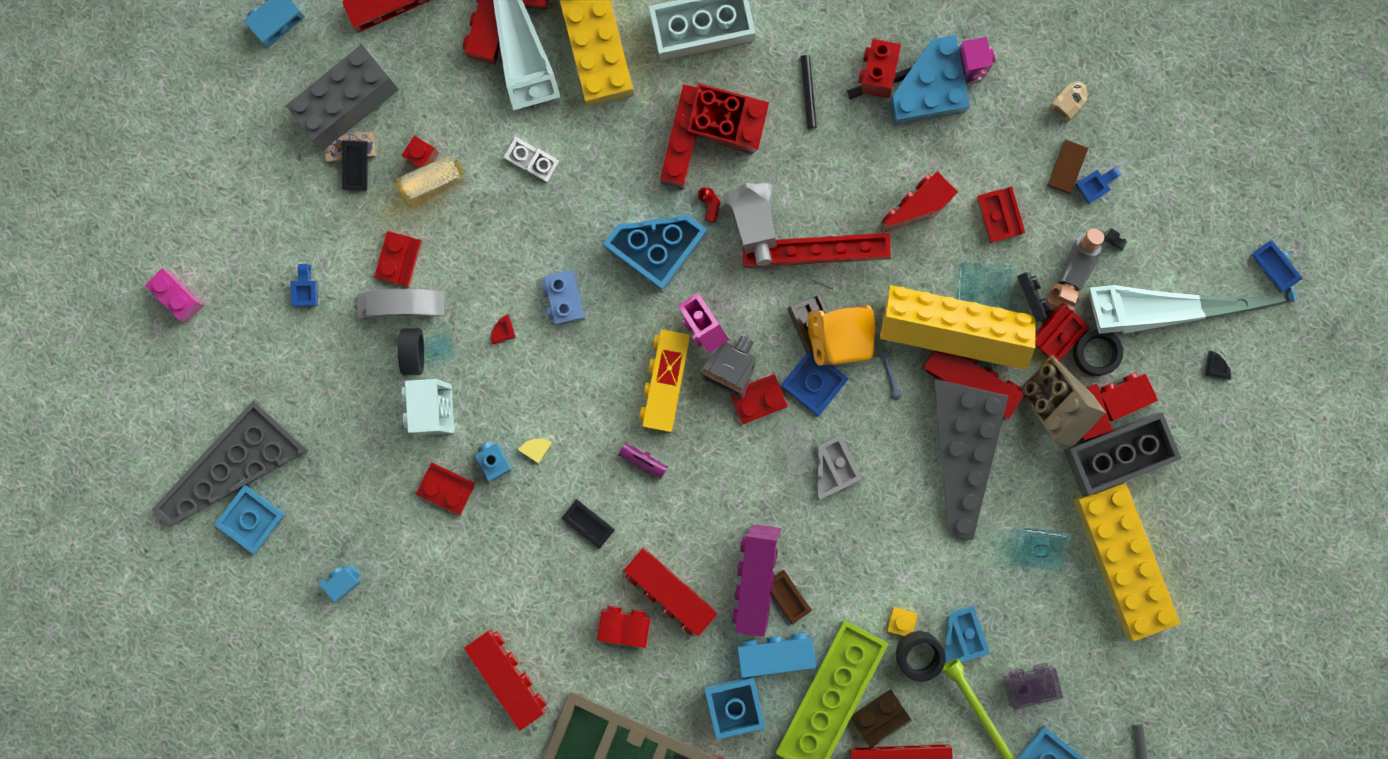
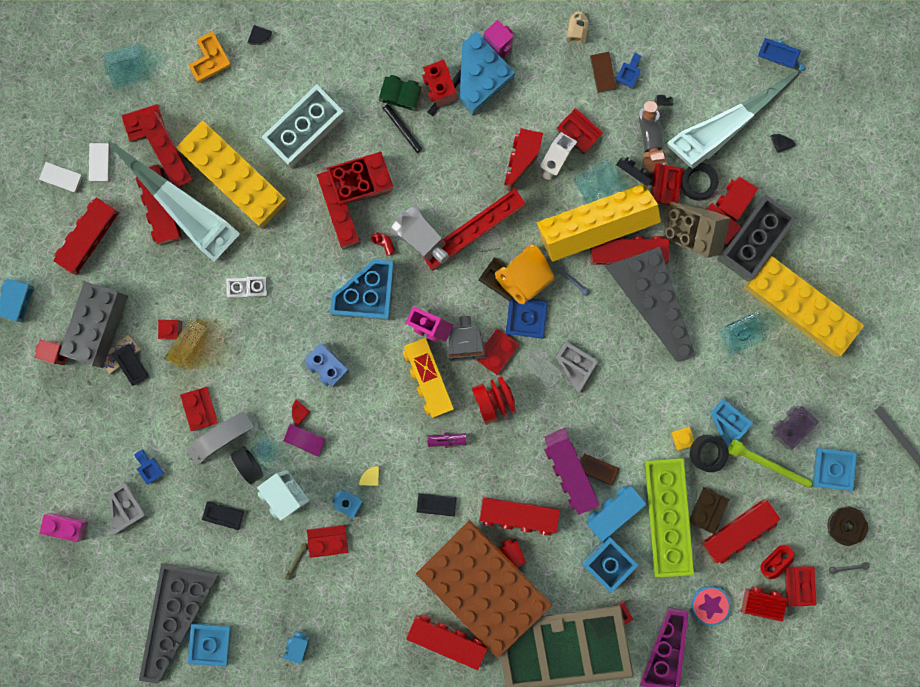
camera: 40 degrees left, 0 degrees up
none -> brick [34,339,67,366]
none -> light grey wing [108,482,146,535]
none -> black tile [202,501,245,530]
none -> magenta slope [283,424,326,456]
none -> olive hinge [285,543,308,580]
none -> dark green brick [379,75,422,111]
none -> dark orange plate [416,520,553,658]
none -> red wheel [471,376,516,425]
none -> white torso [540,132,577,180]

